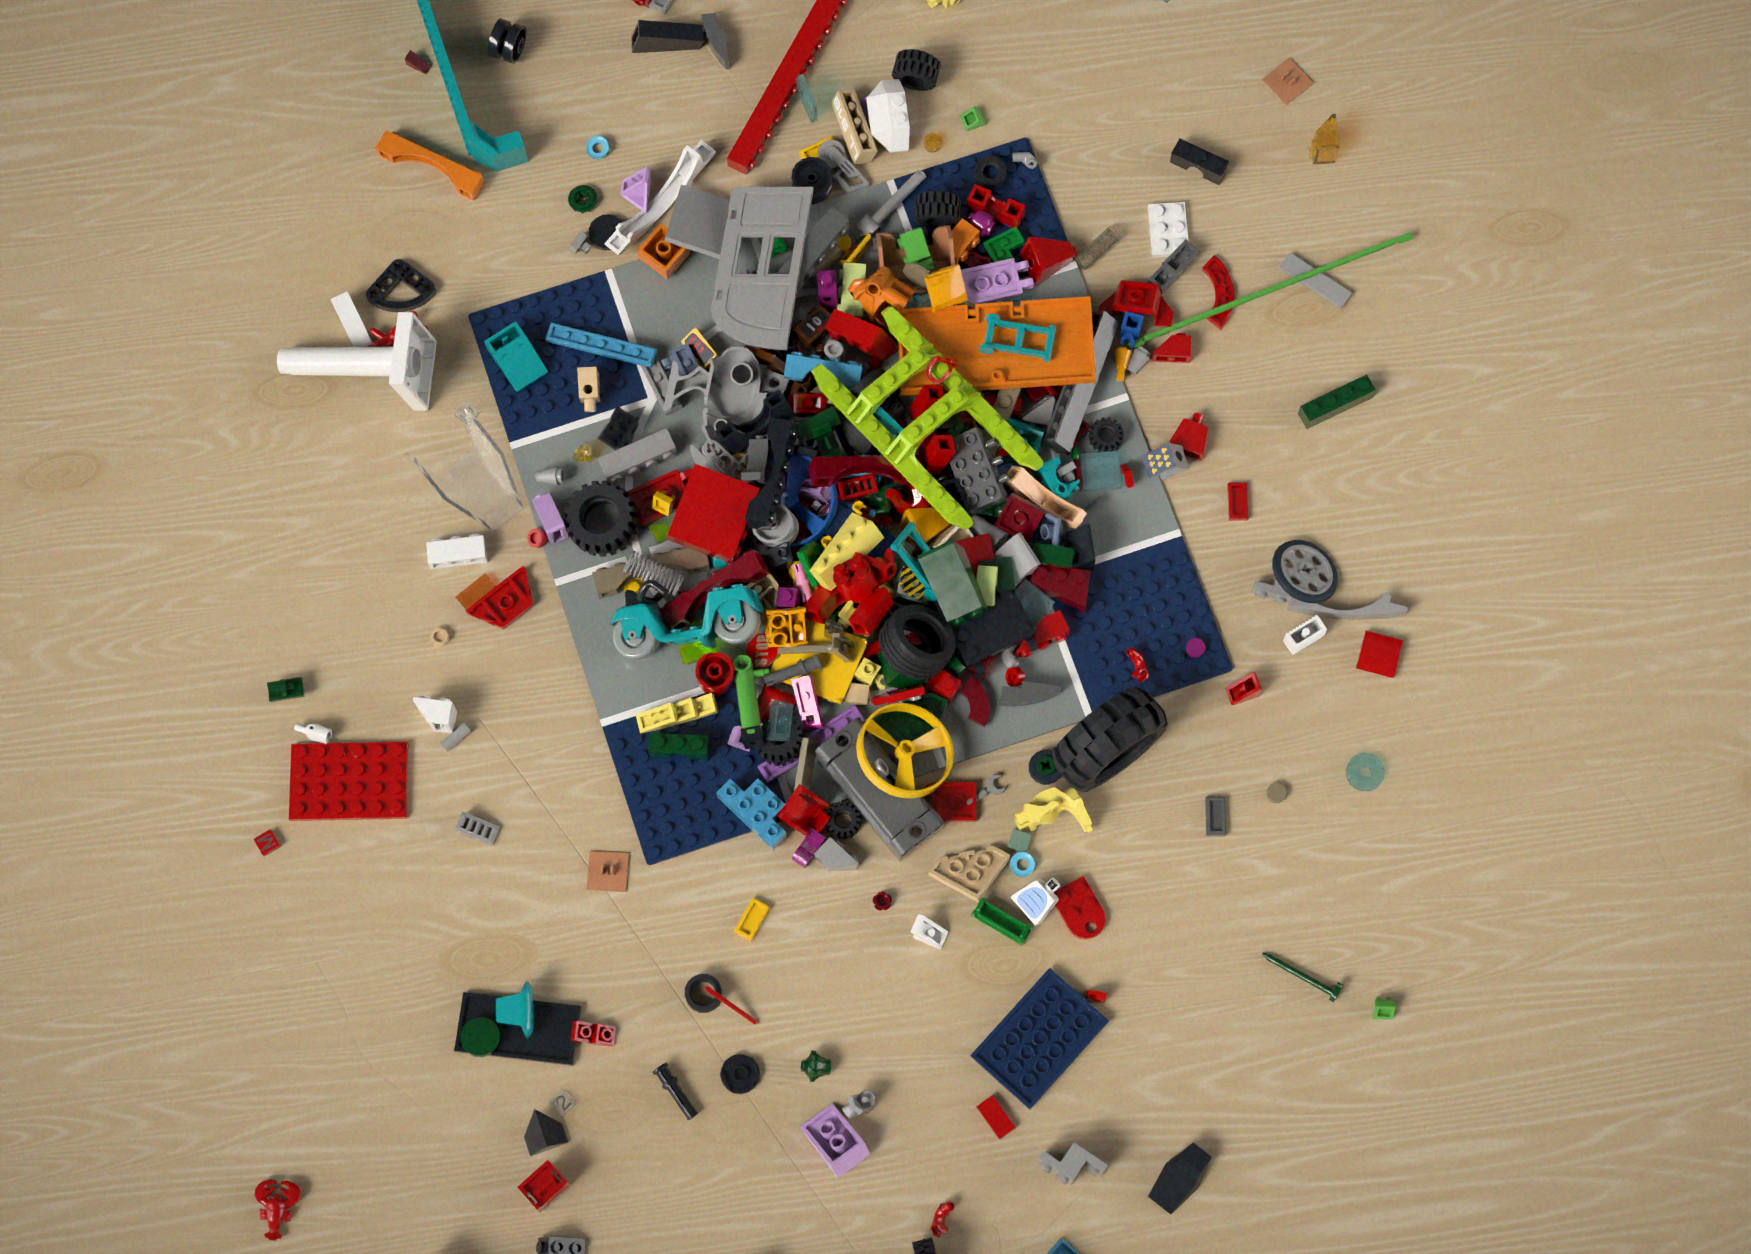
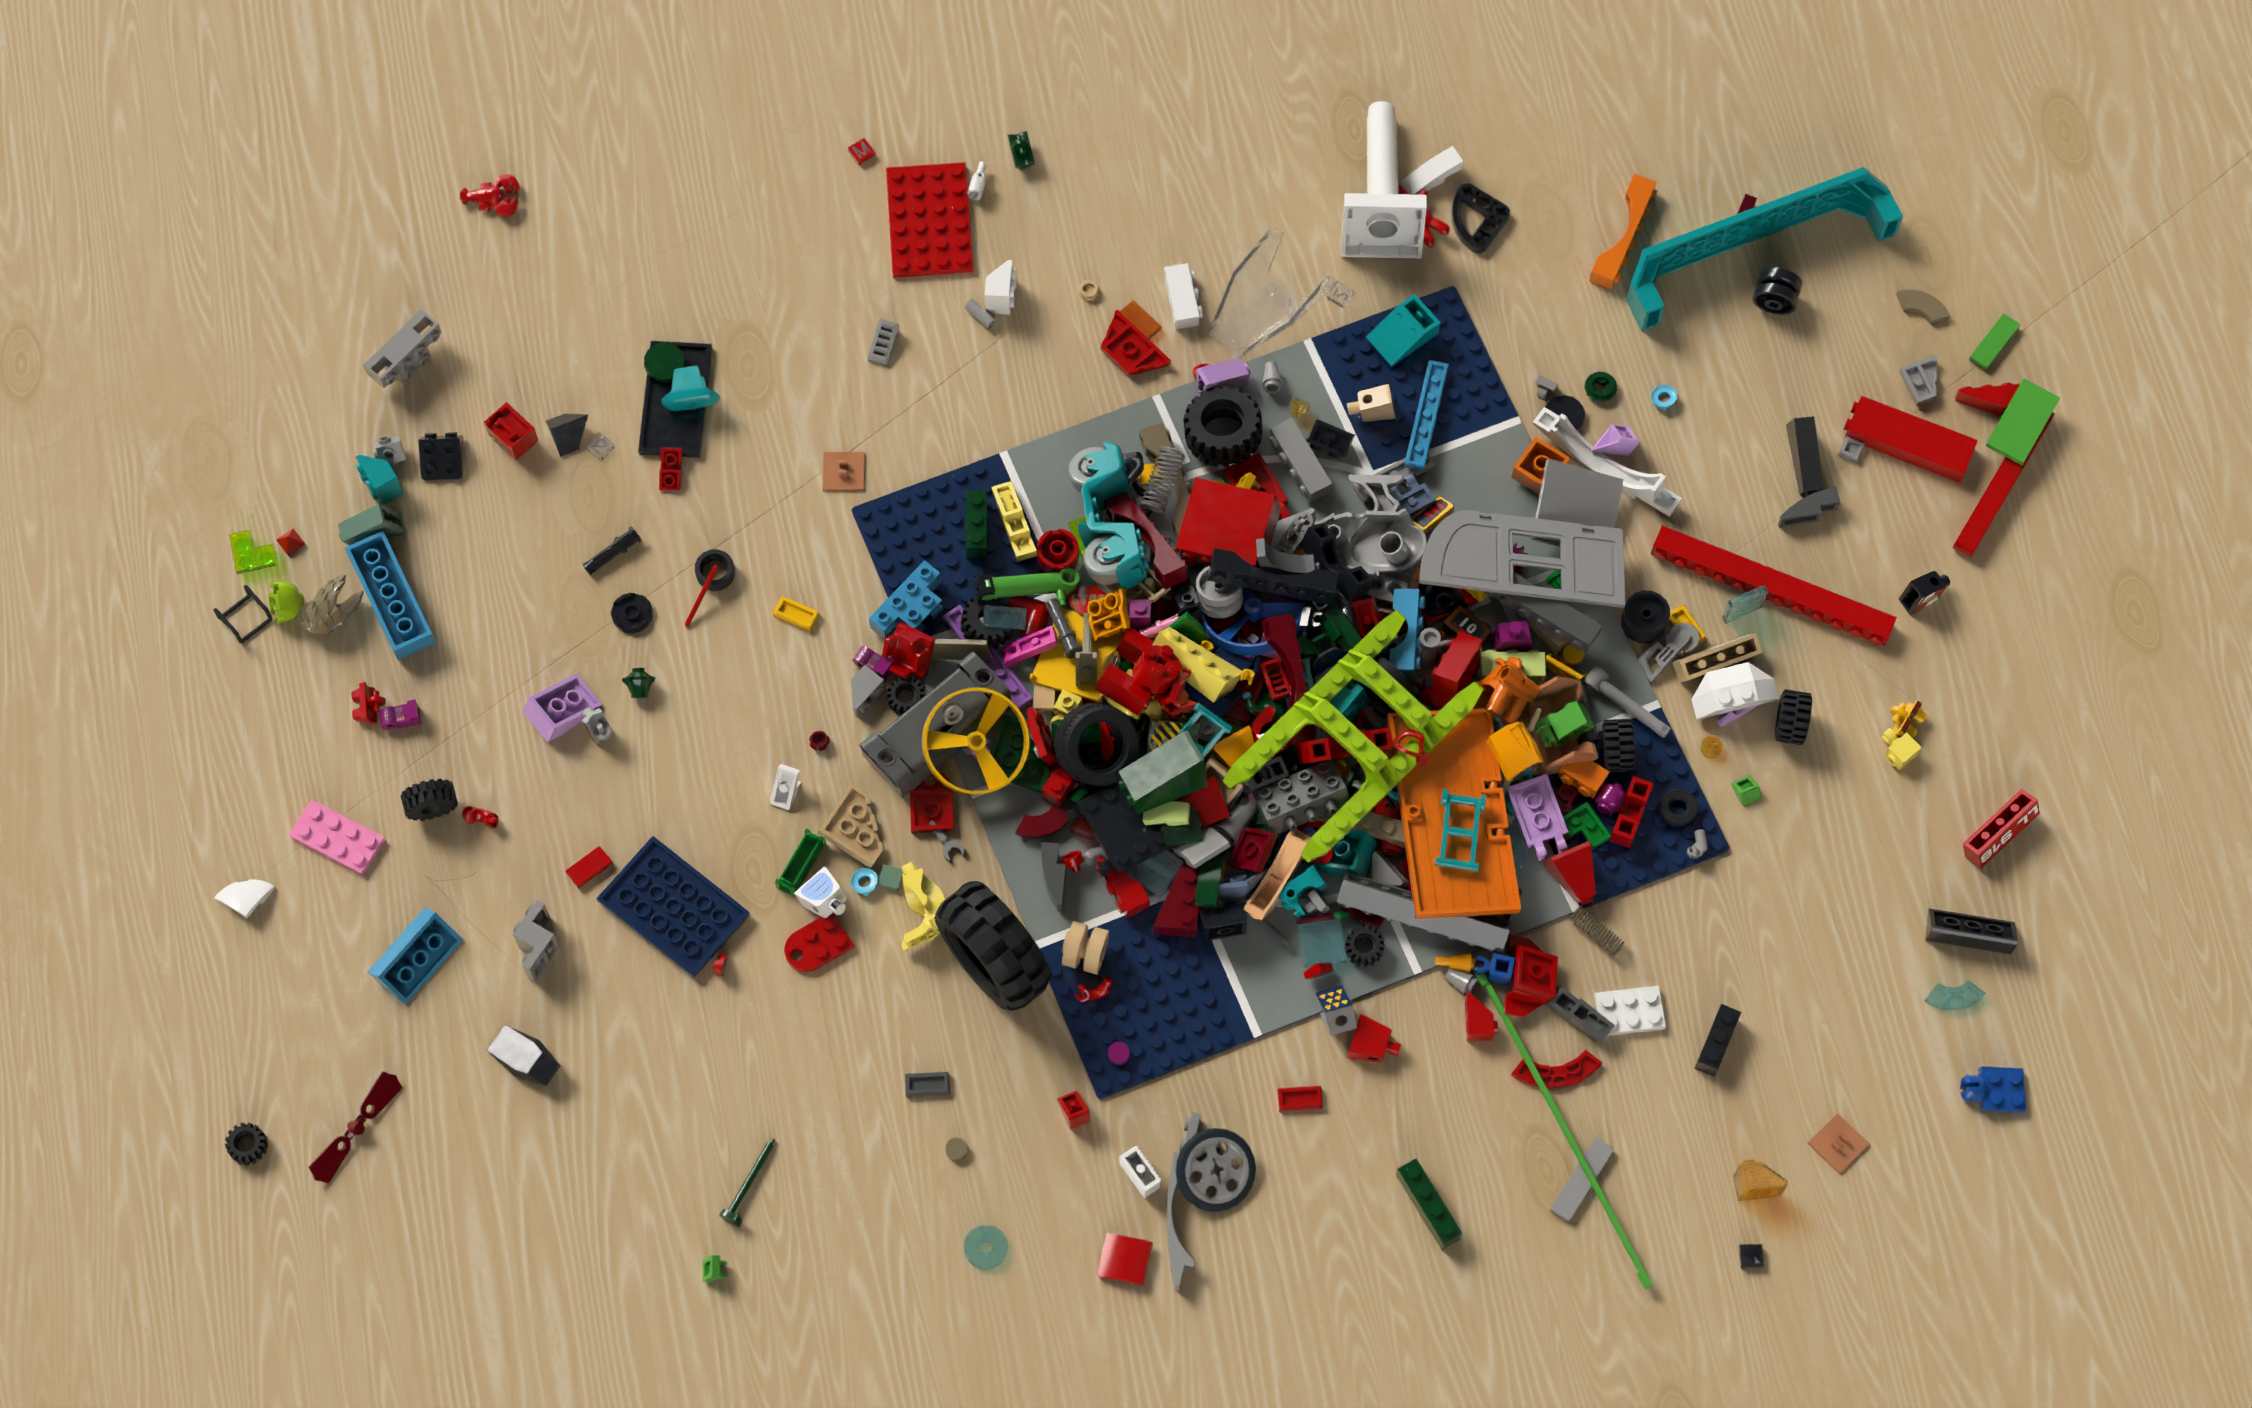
camera: 85 degrees right, 5 degrees down
none -> tan wheel [1062,921,1110,975]
none -> black tile [1739,1244,1764,1268]

